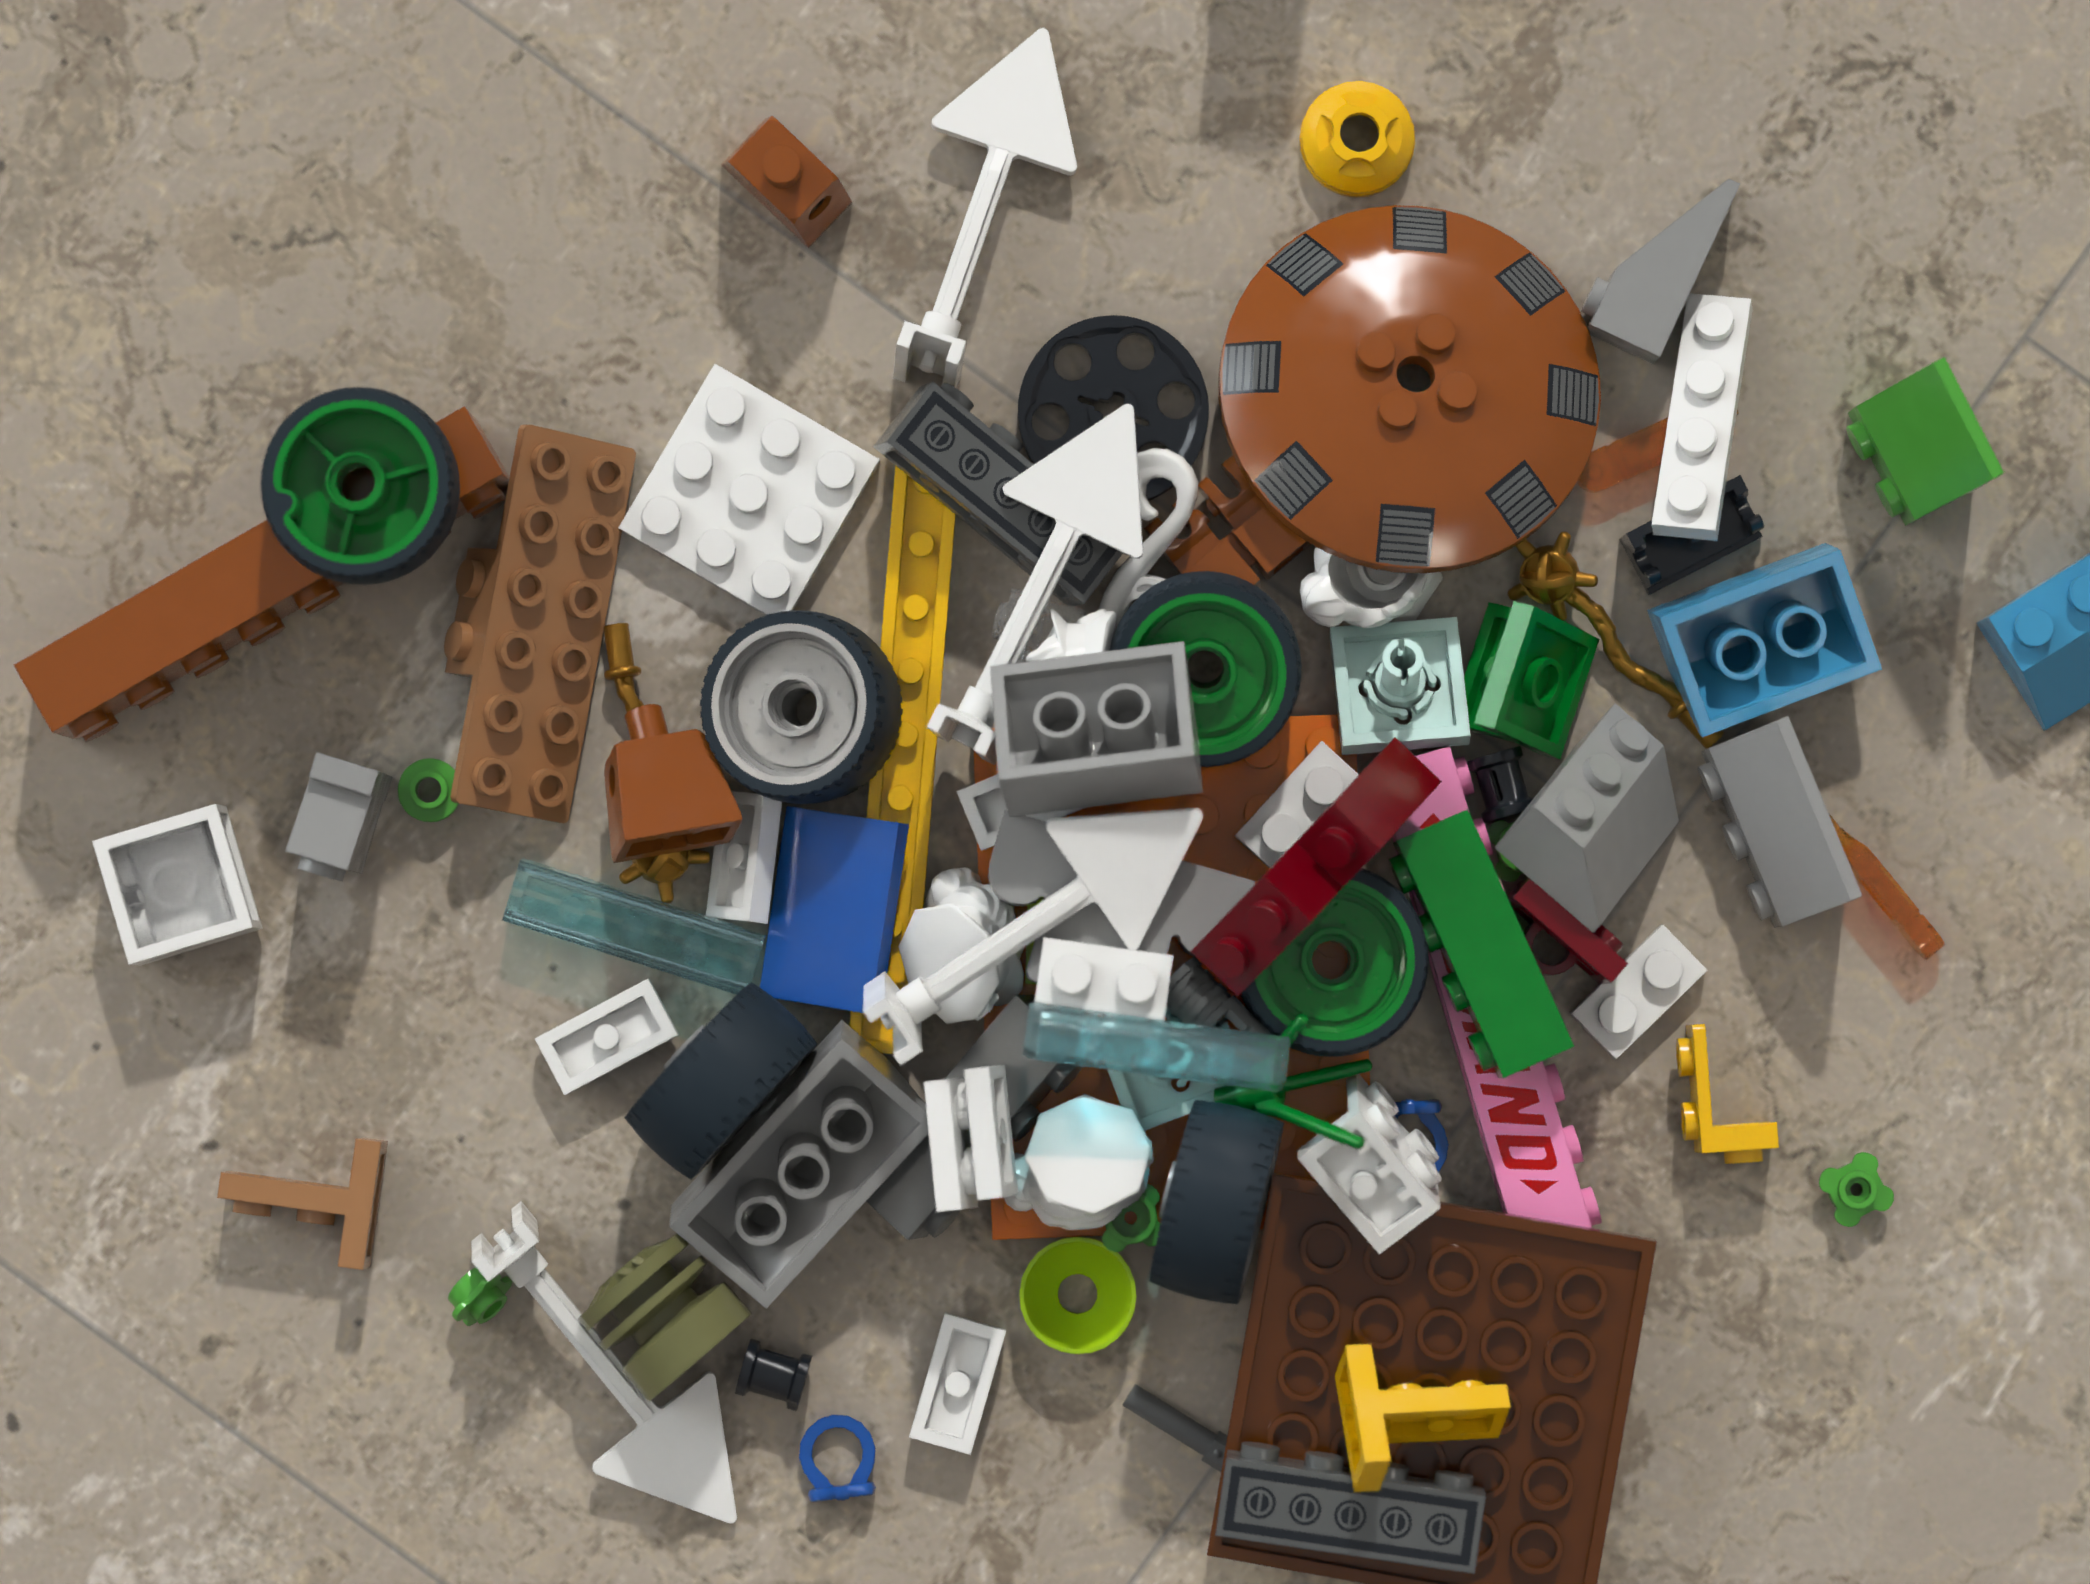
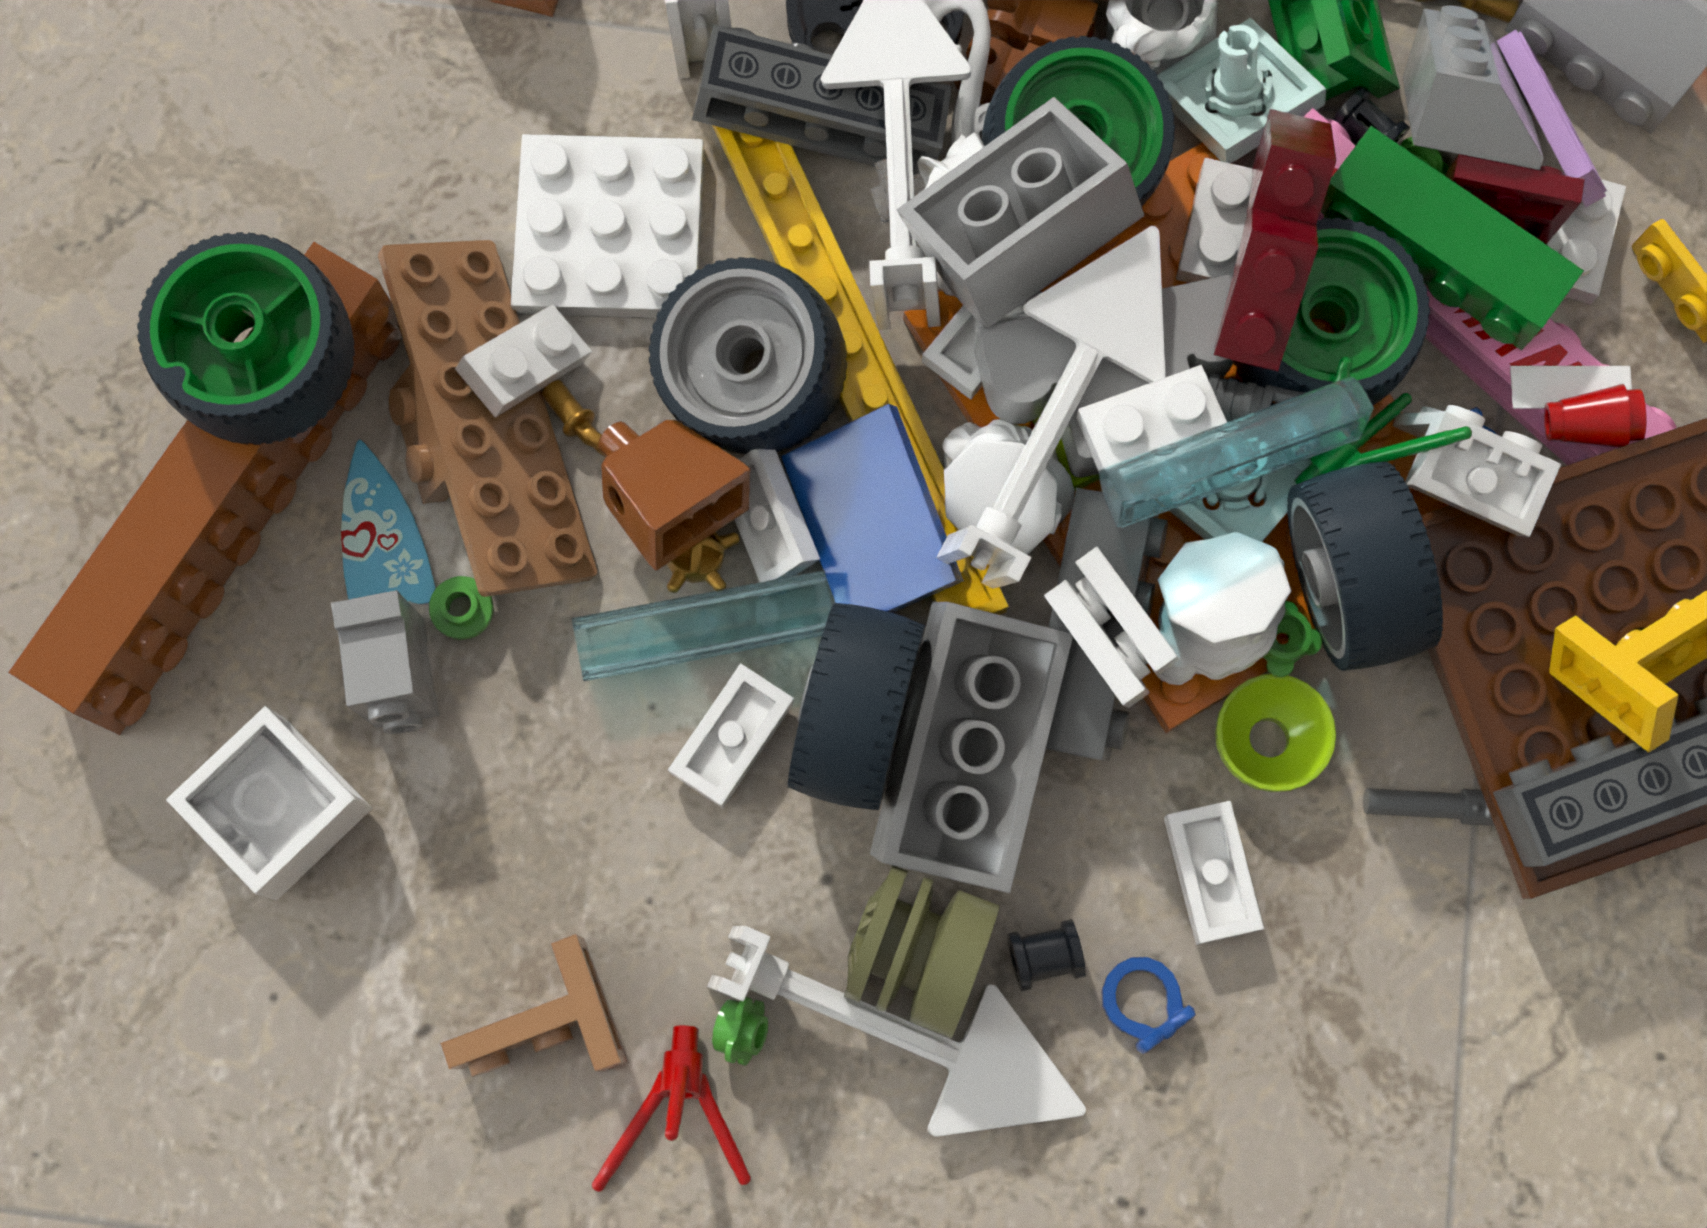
camera: 25 degrees left, 10 degrees down
none -> medium azure sticker [341,439,436,604]
none -> white plate [455,304,592,418]
none -> red plant [592,1025,751,1192]
none -> lavender tile [1496,30,1607,207]
none -> white sticker [1510,366,1632,409]
none -> red cone [1544,384,1647,447]

